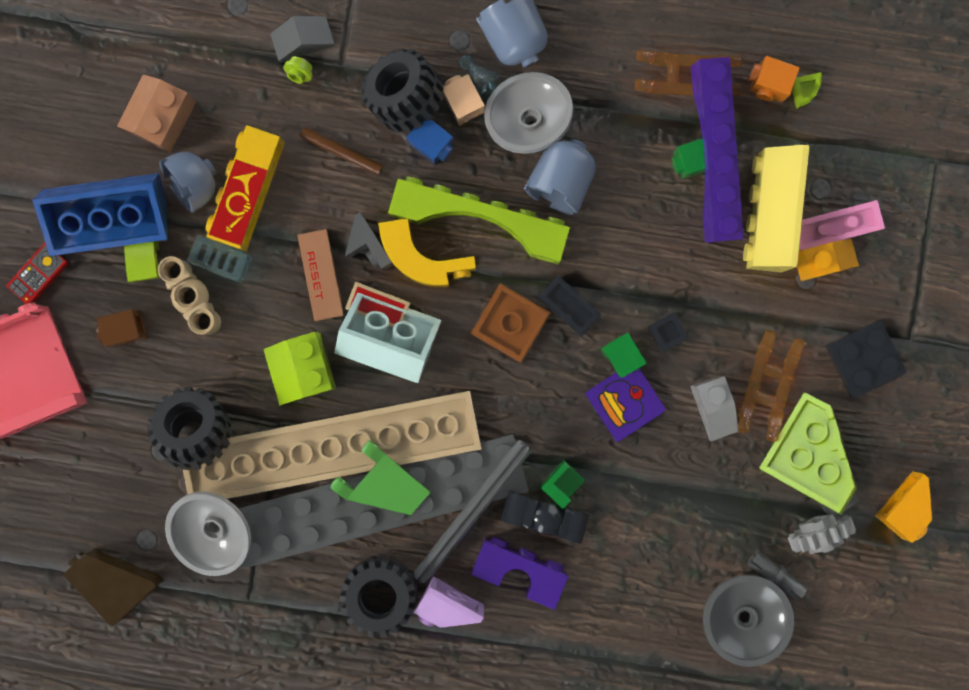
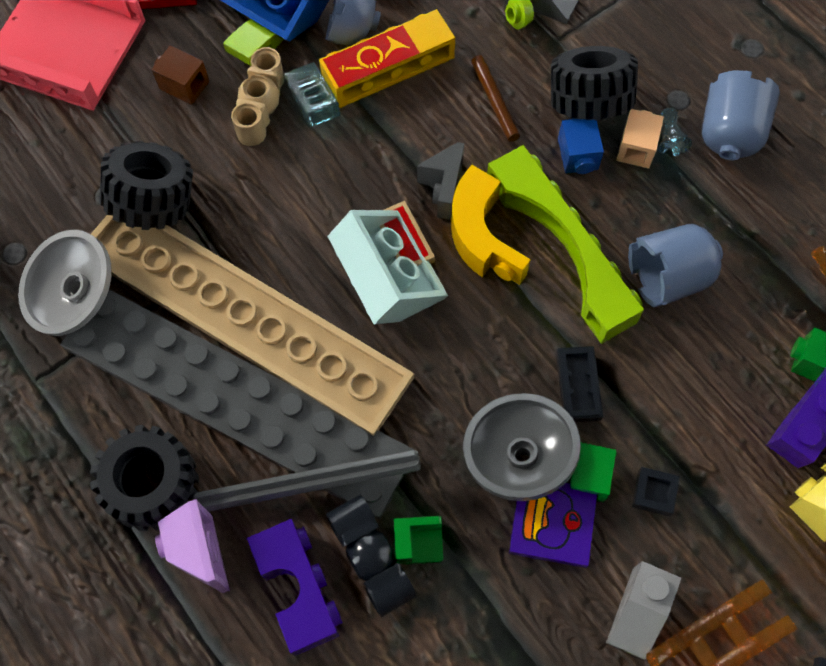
camera: 40 degrees right, 20 degrees down
lime slope [263,332,337,405] -> none
nougat tile [297,229,344,322] -> none
bright green flag [331,440,431,515] -> none
dark orange tile [471,283,551,363] -> none
light grey dish [484,72,573,154] -> none
none -> dark grey dish [463,393,581,501]

